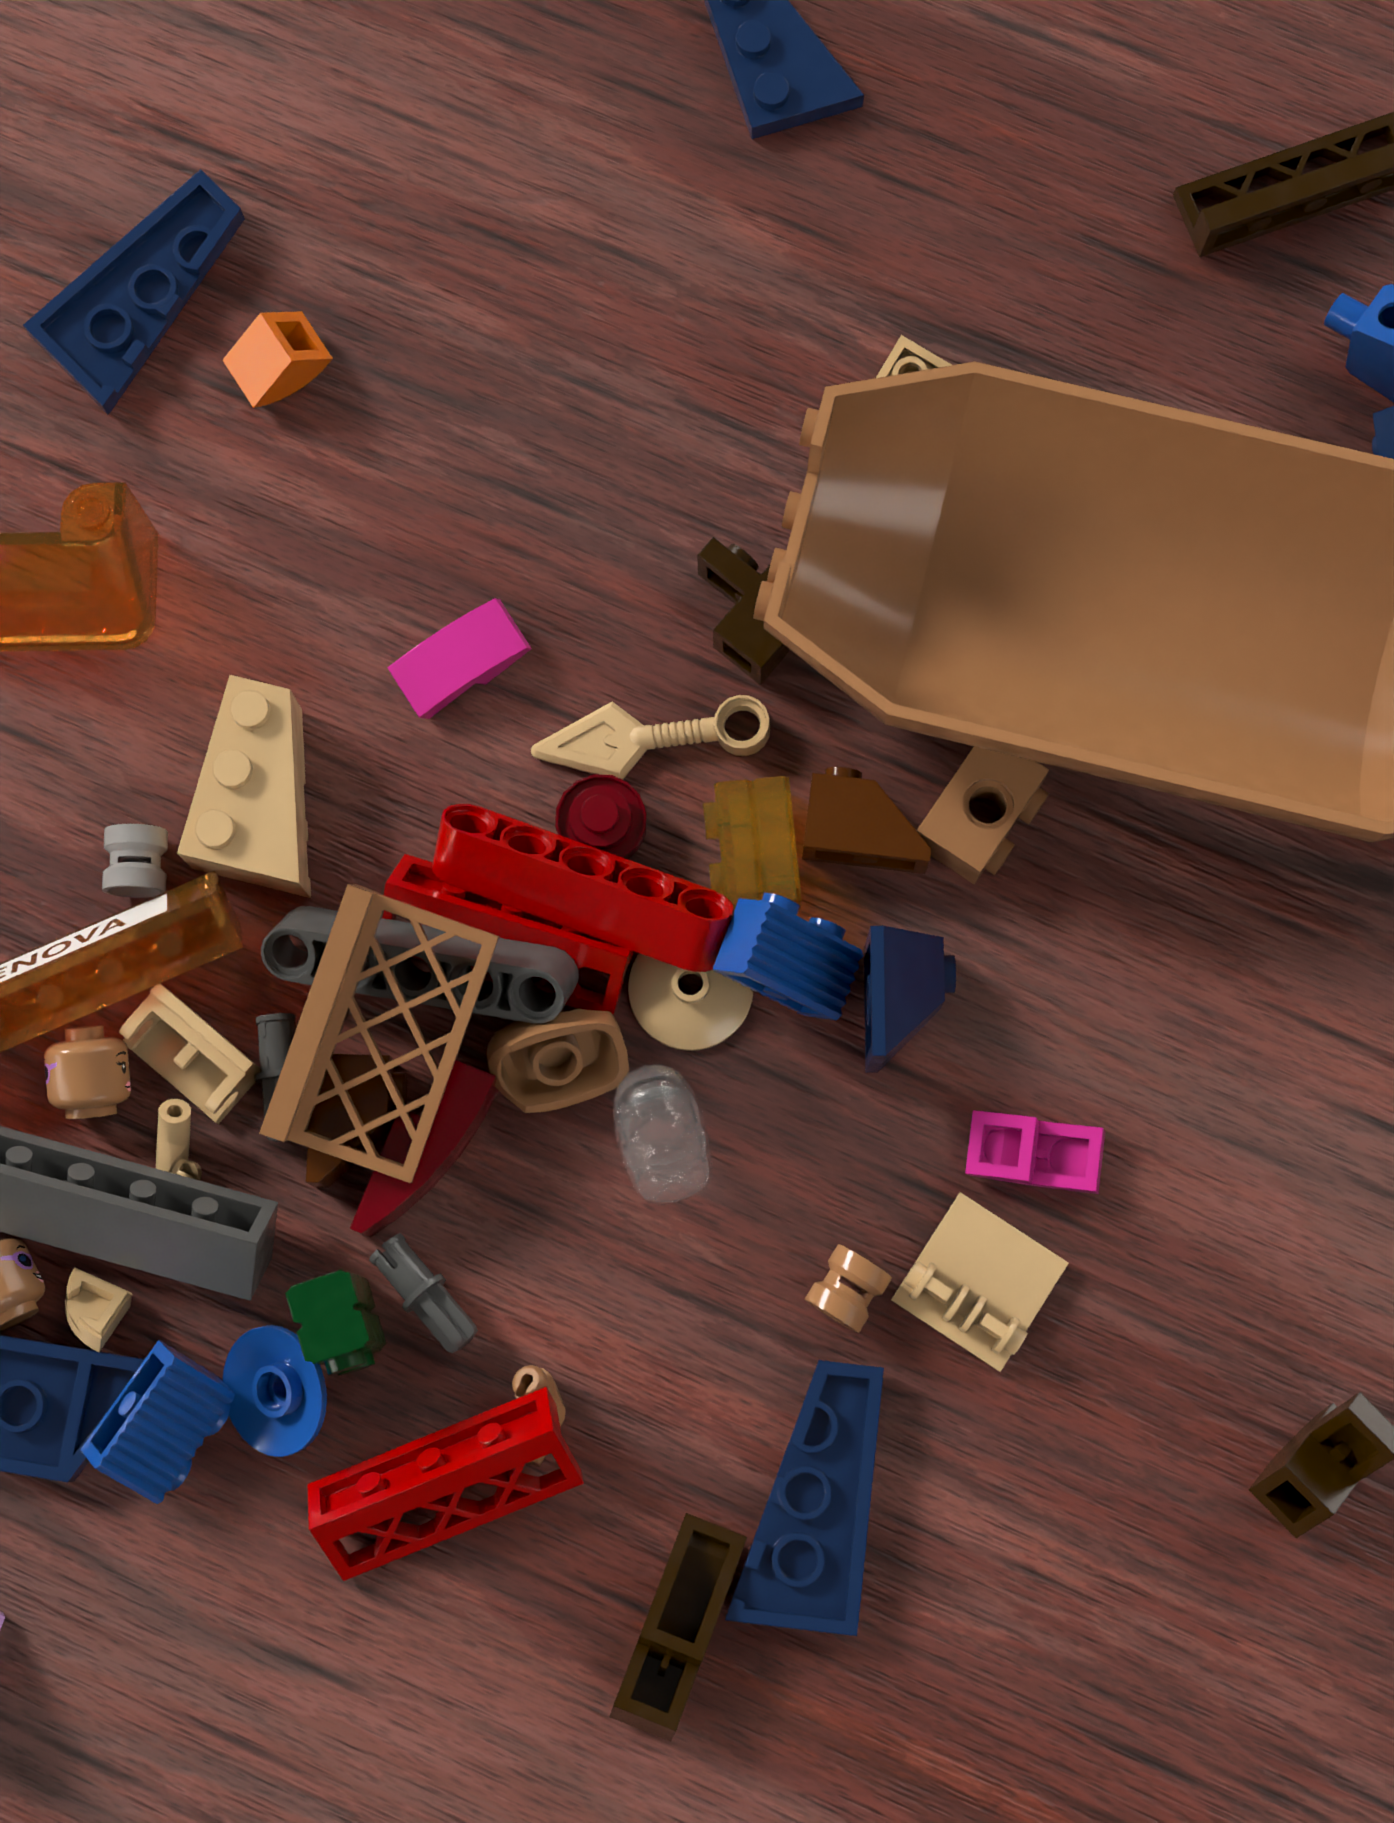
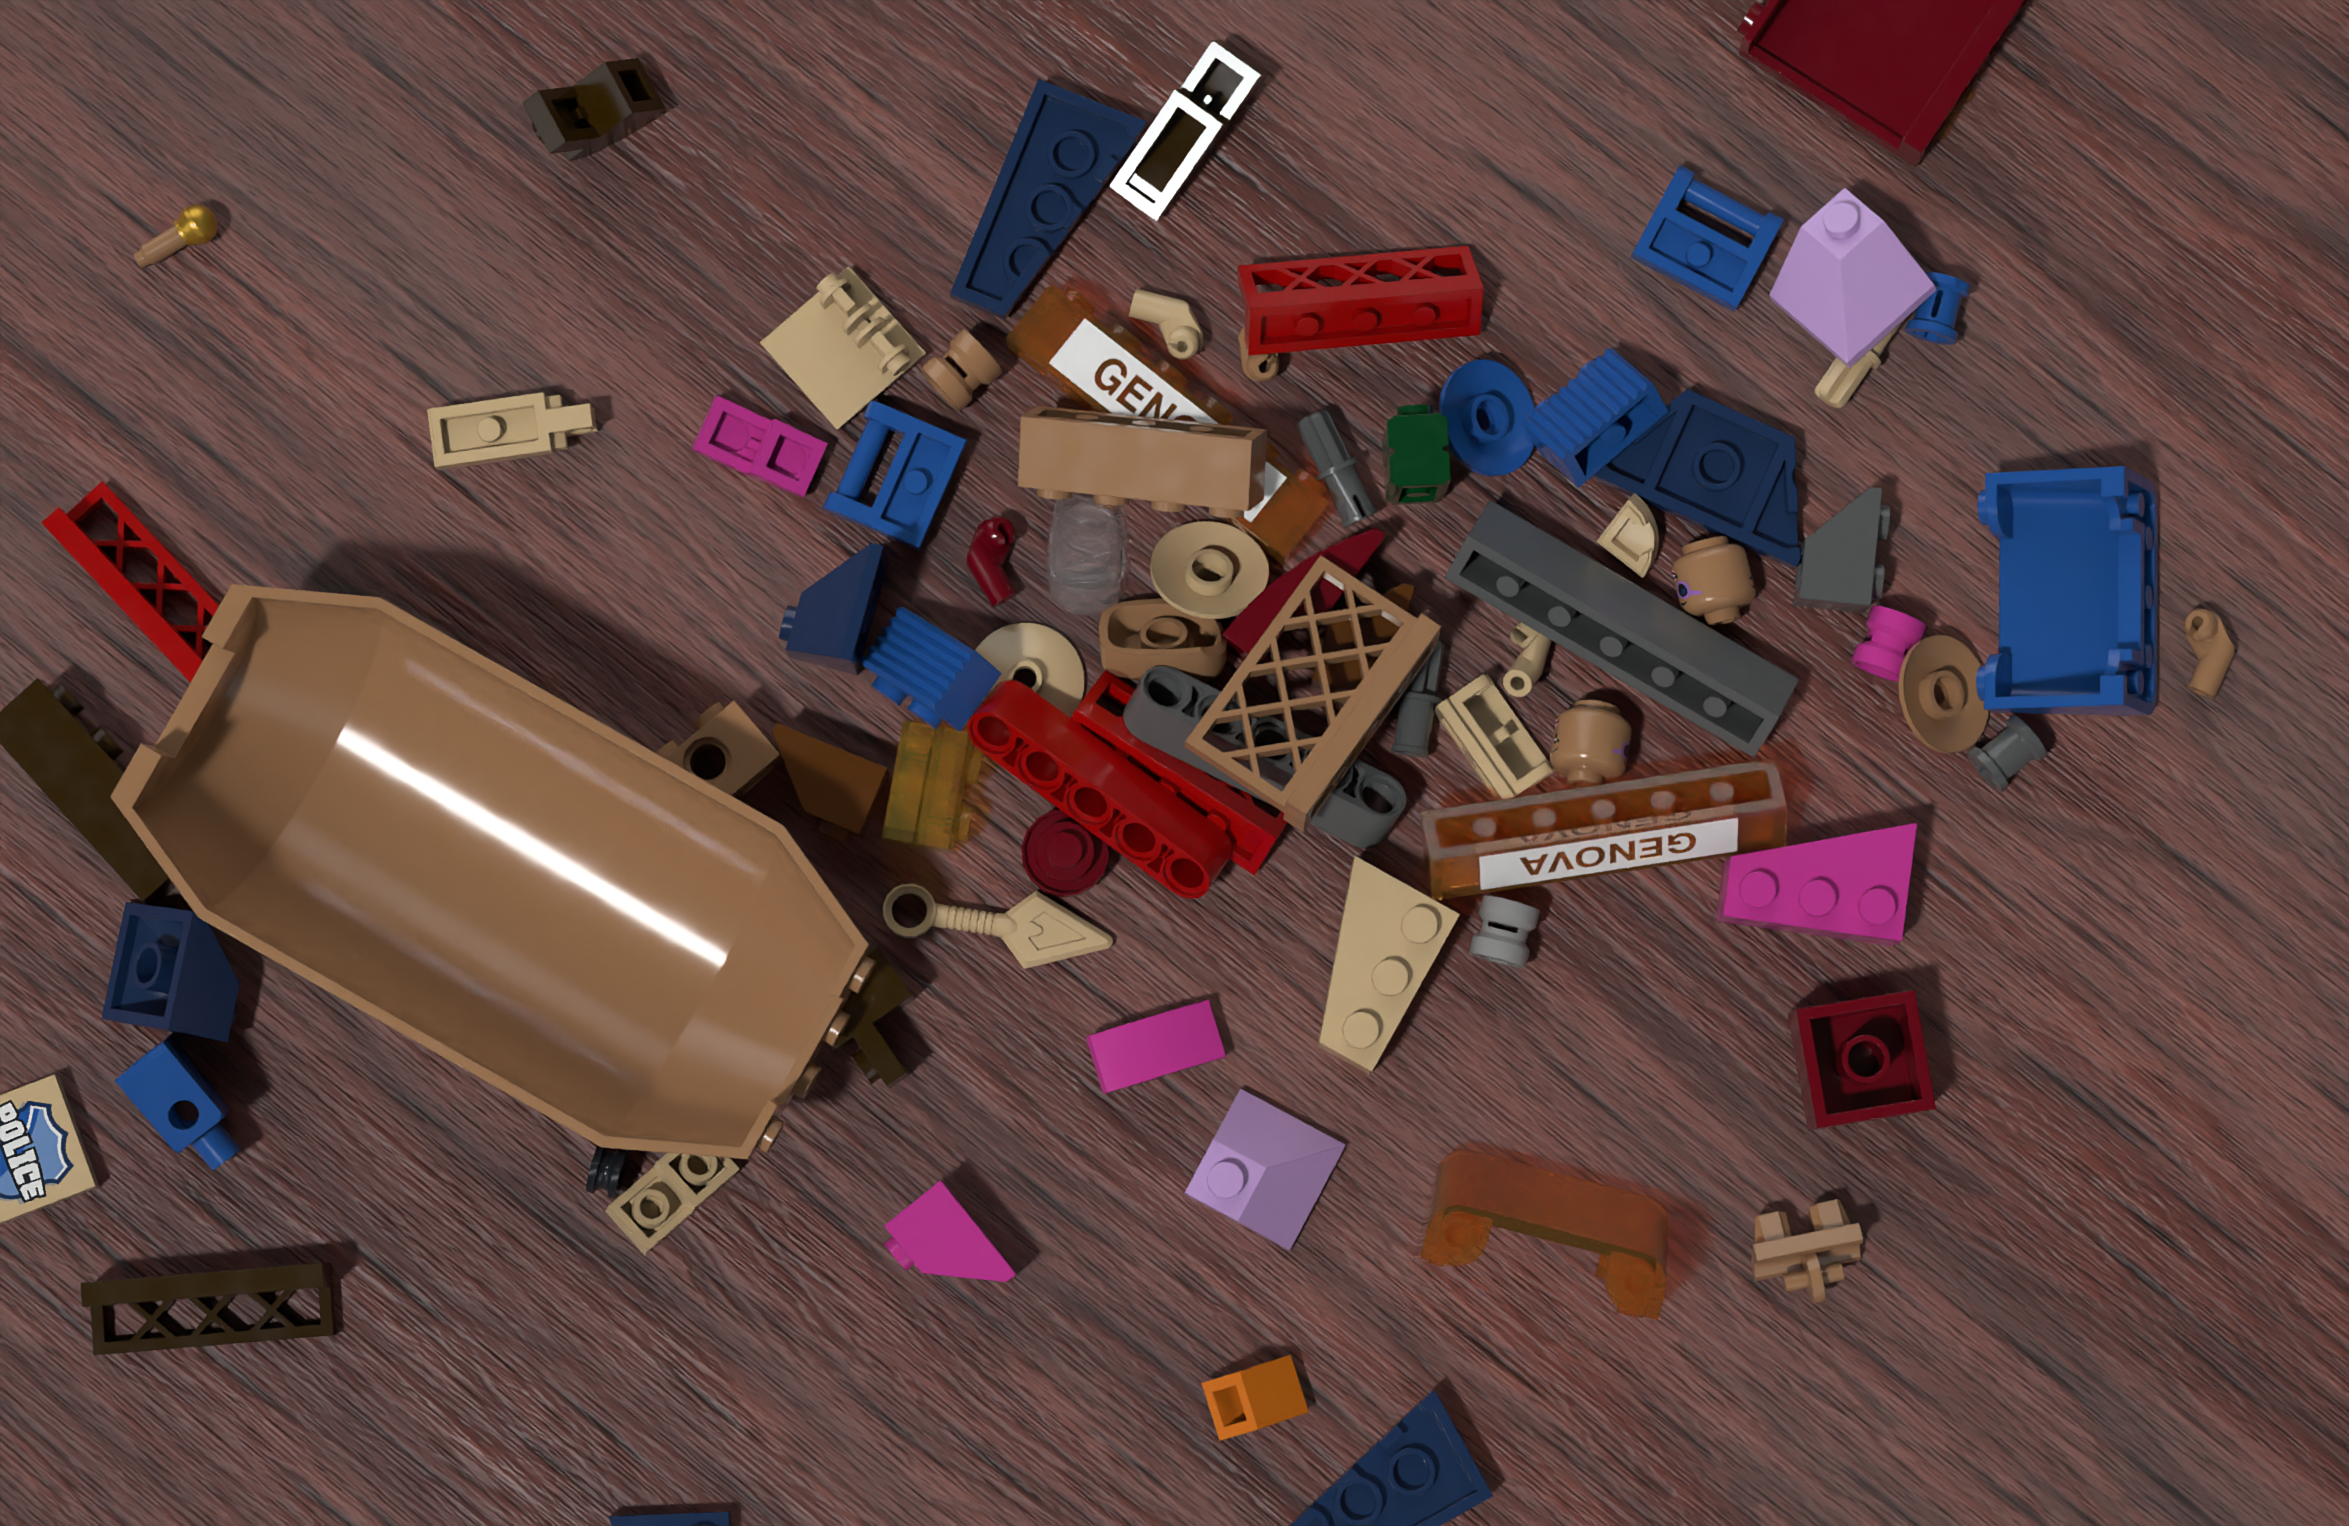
camera: 170 degrees left, 5 degrees up
none -> tan hinge [427,392,597,470]
none -> blue plate [823,401,967,551]
none -> dark pink slope [884,1180,1017,1282]
none -> dark red arm [966,516,1017,608]
none -> clear orange brick [1006,284,1329,566]
none -> medium nougat brick [1018,406,1267,518]
none -> tan arm [1129,288,1203,360]
none -> tan dish [1150,521,1269,619]
none -> lavender slope [1184,1089,1346,1251]
none -> blue plate [1630,165,1784,312]

